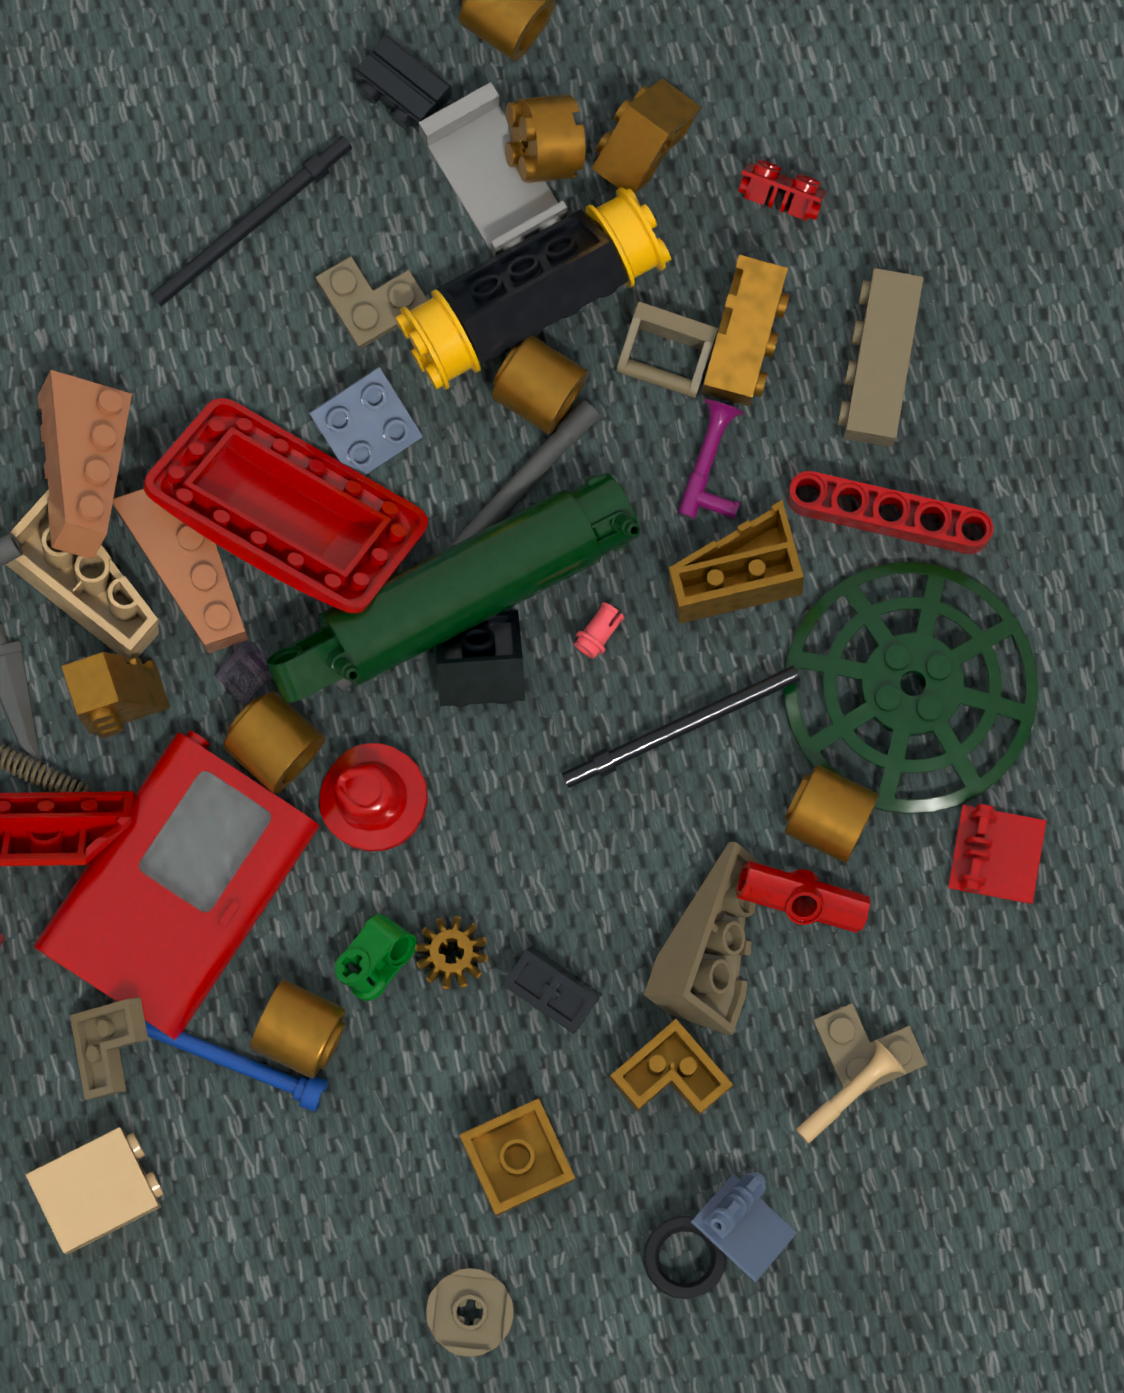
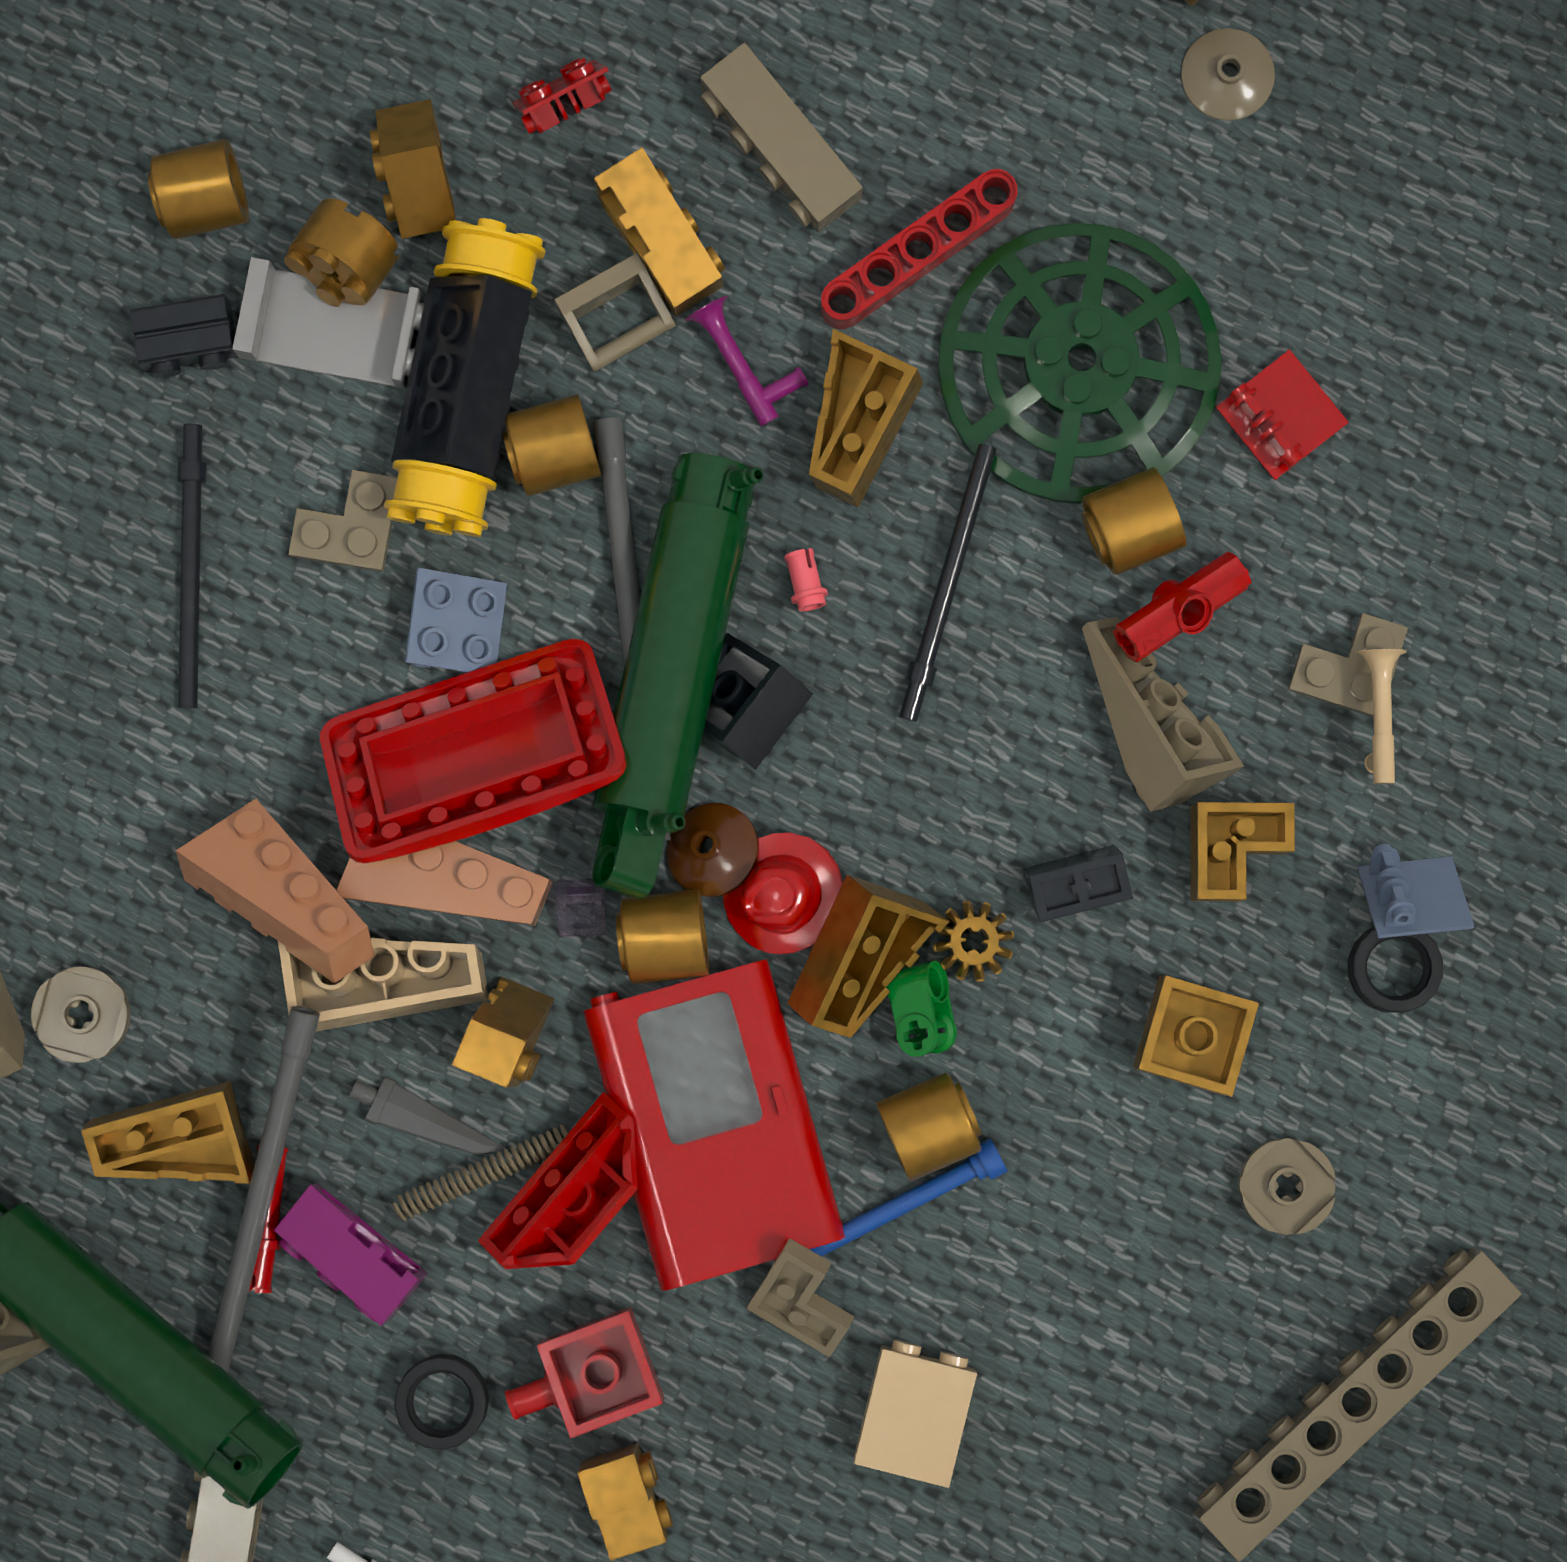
camera: 45 degrees left, 5 degrees up
none -> reddish brown dish [667,803,759,897]
none -> pearl gold wedge [787,874,949,1038]

